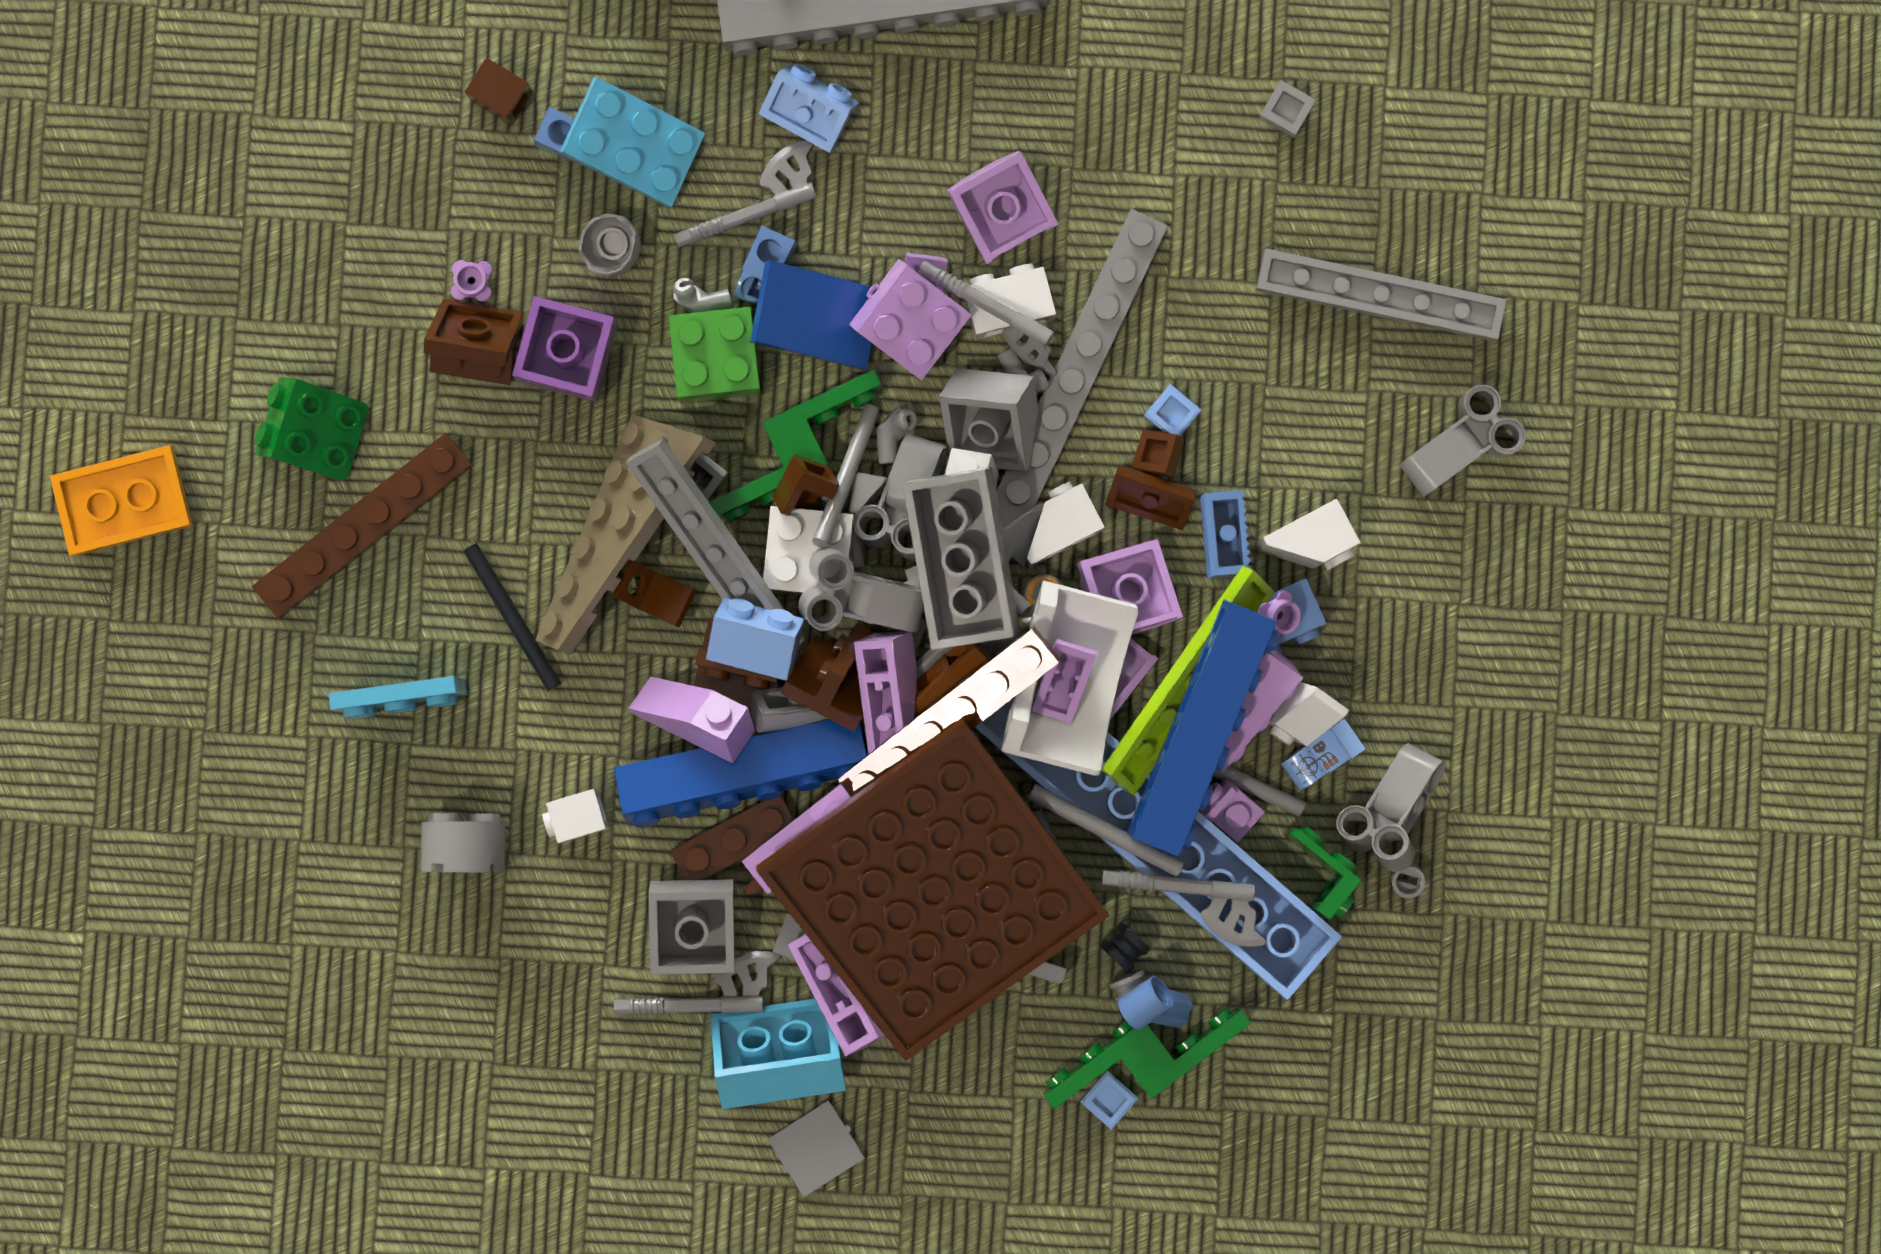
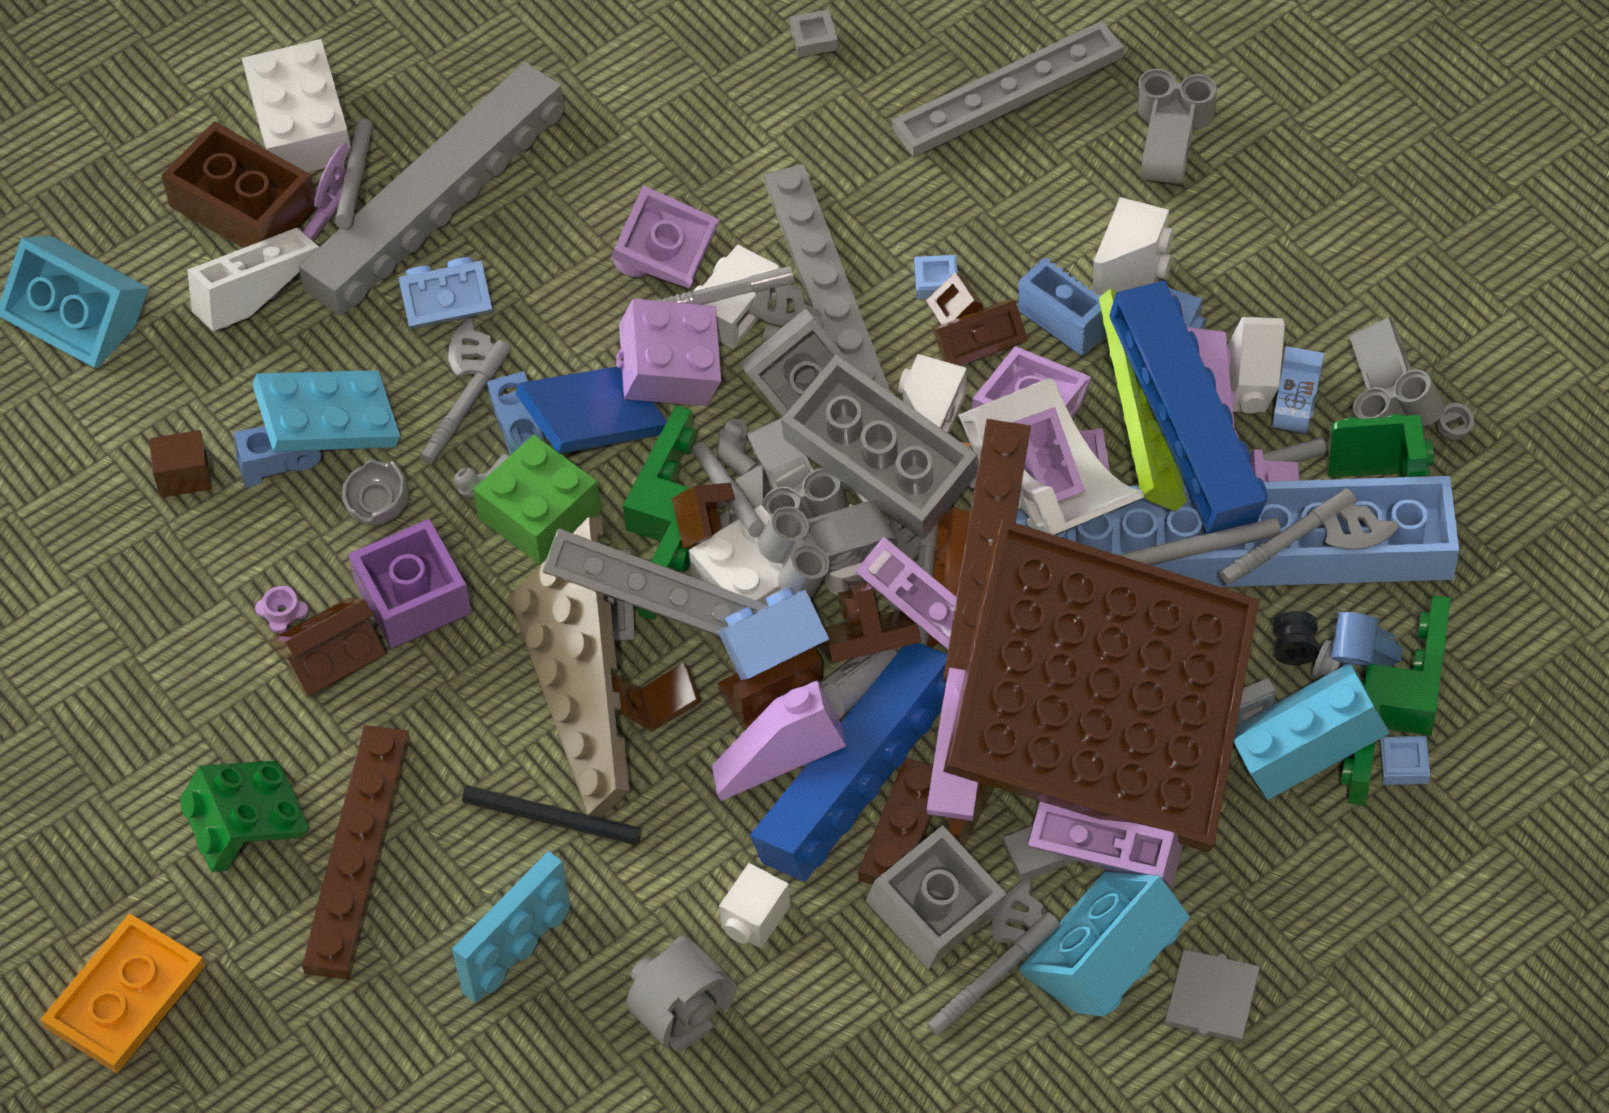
camera: 35 degrees left, 30 degrees down
none -> medium azure slope [1234,662,1390,800]

